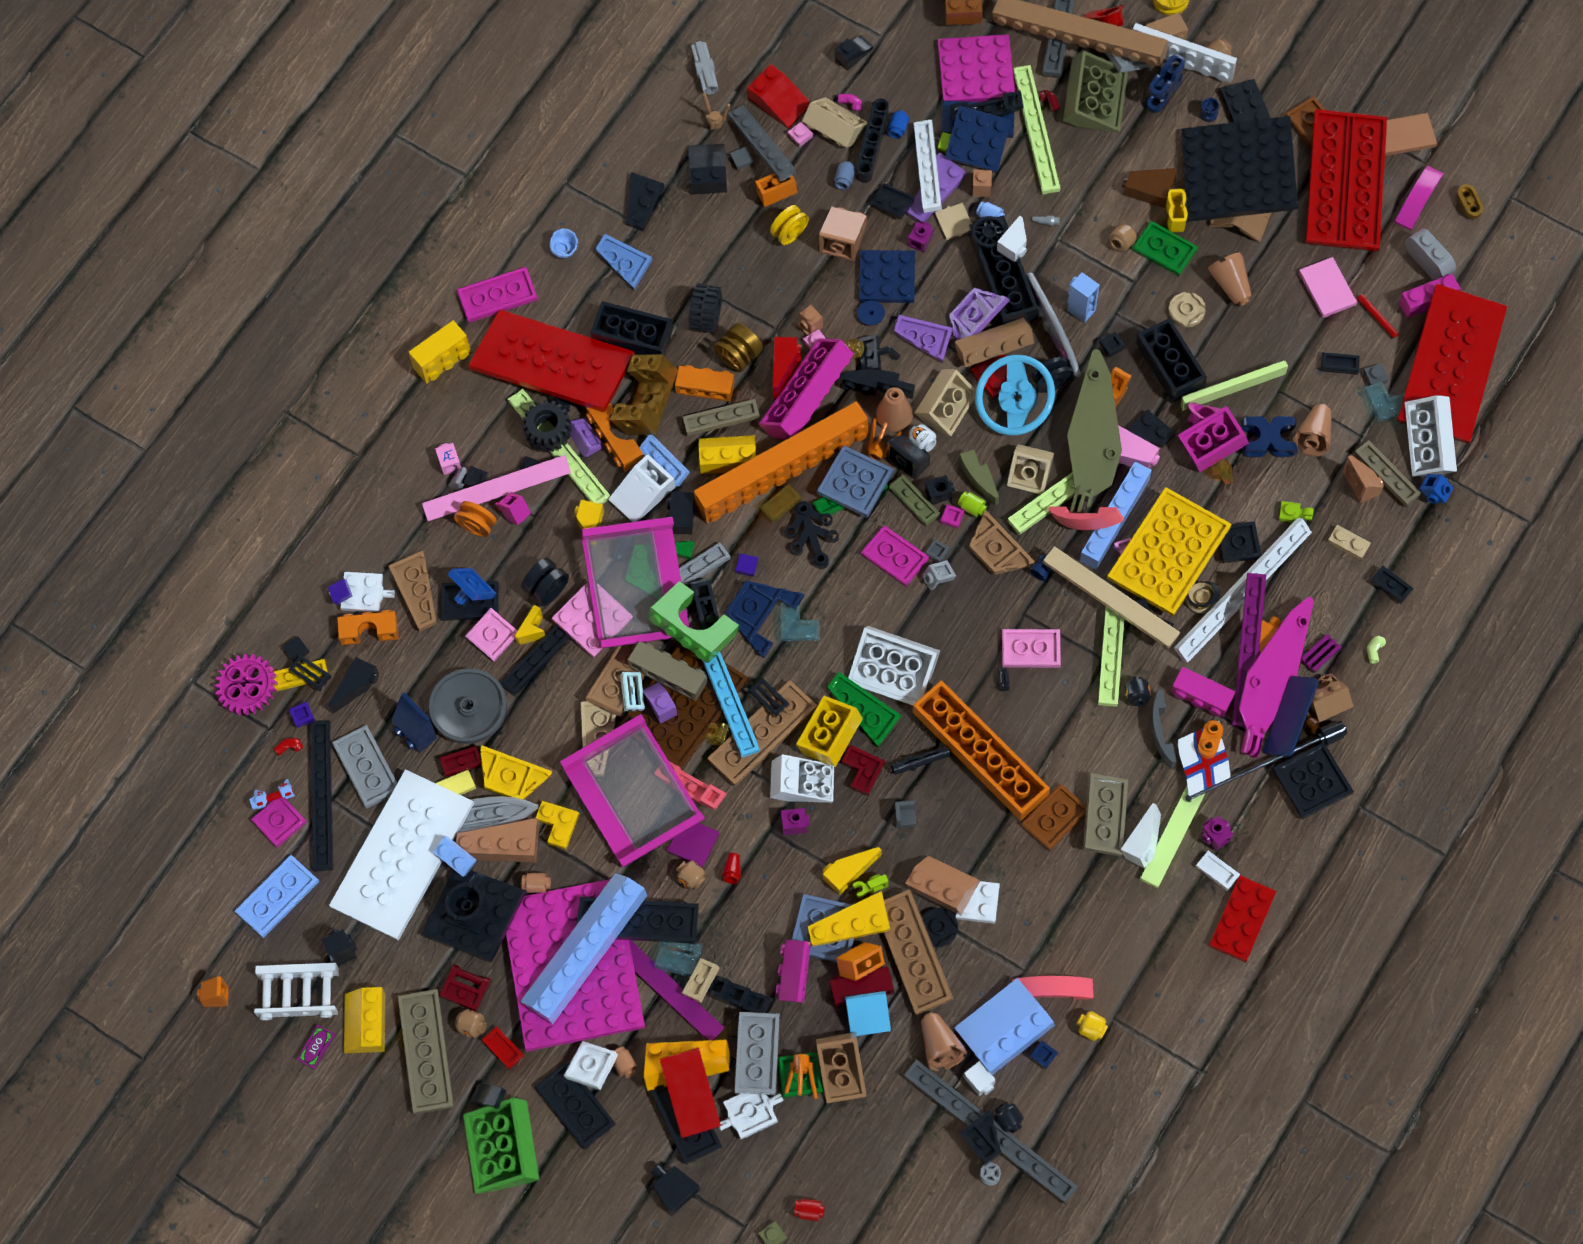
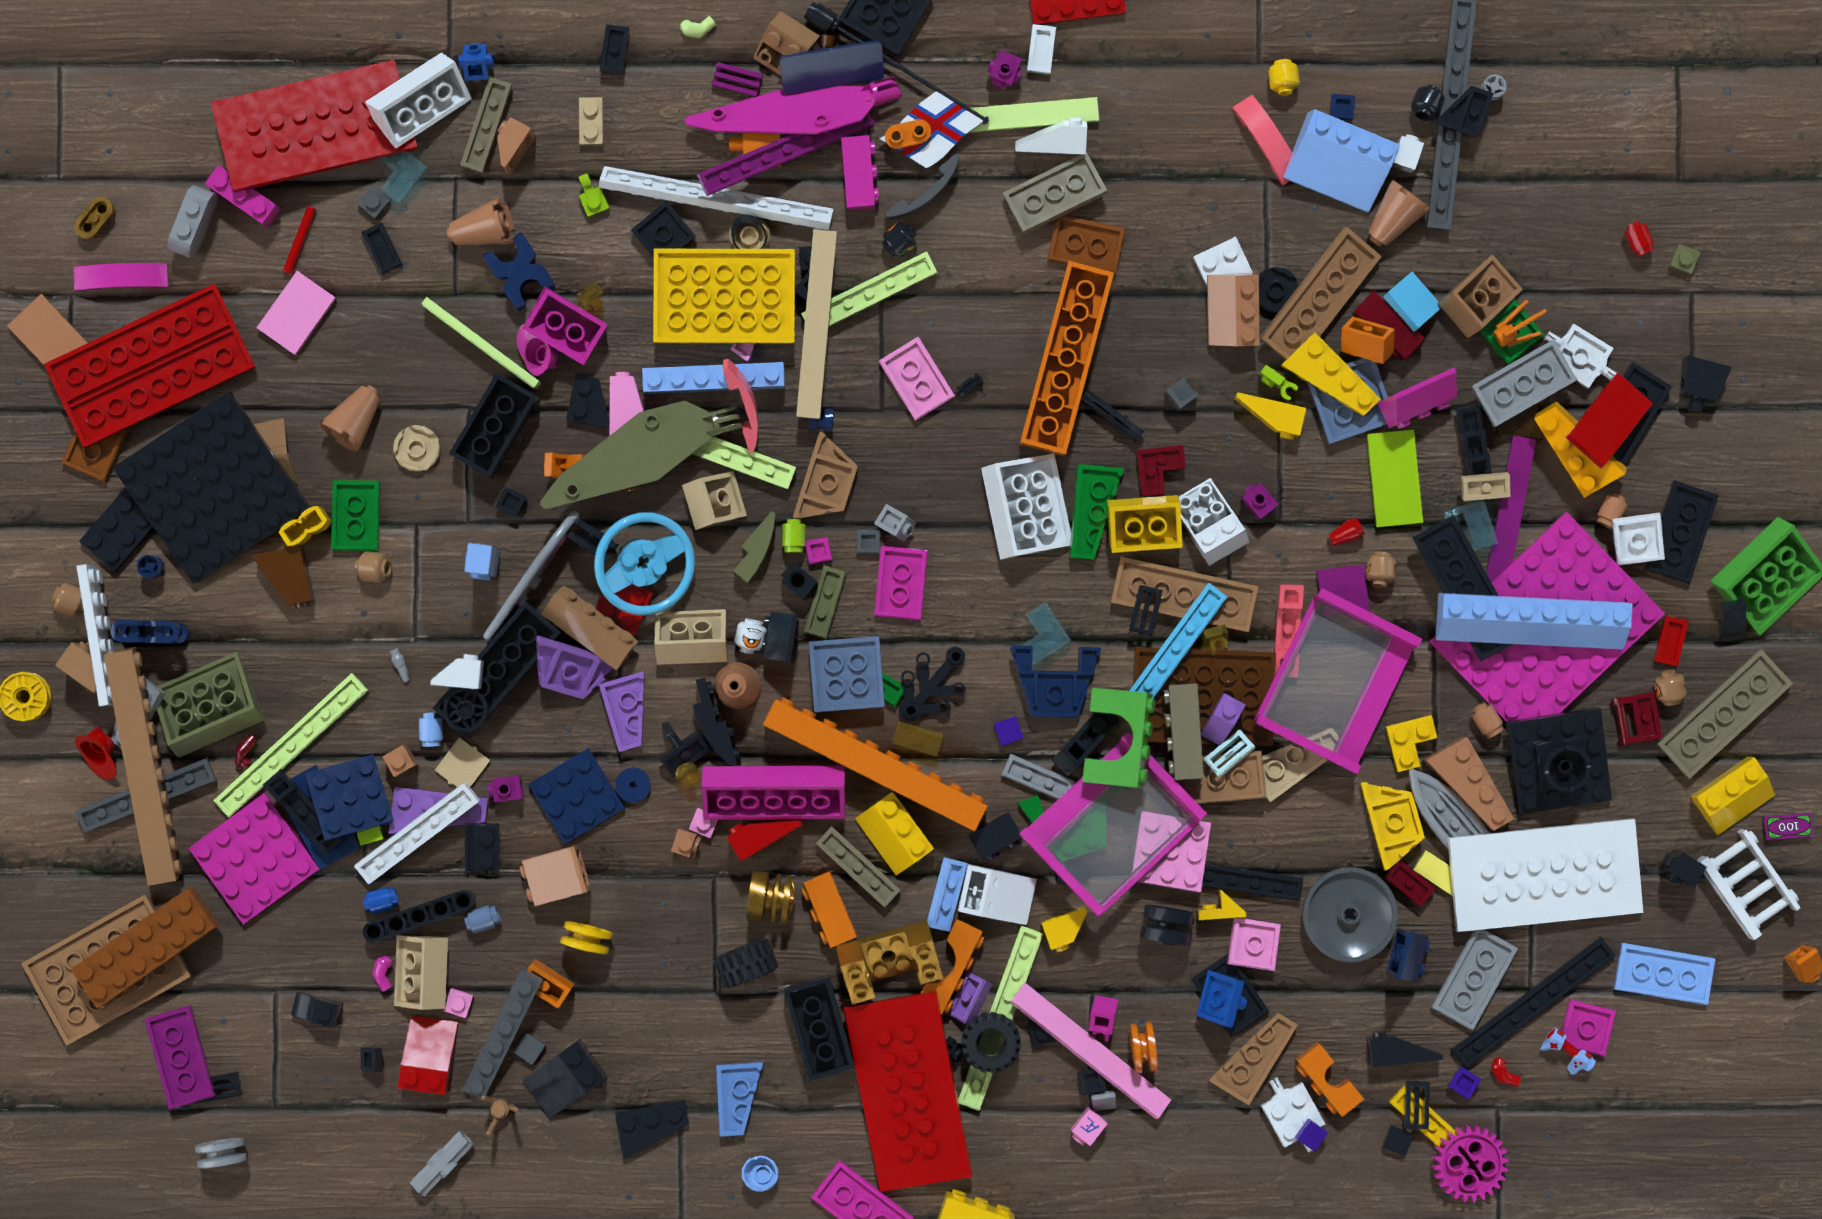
camera: 125 degrees left, 20 degrees up
light blue plate [433,836,477,877] -> none
orange plant [866,418,902,461] -> none
none -> black plate [360,1047,383,1072]
none -> lime tile [1366,430,1423,528]

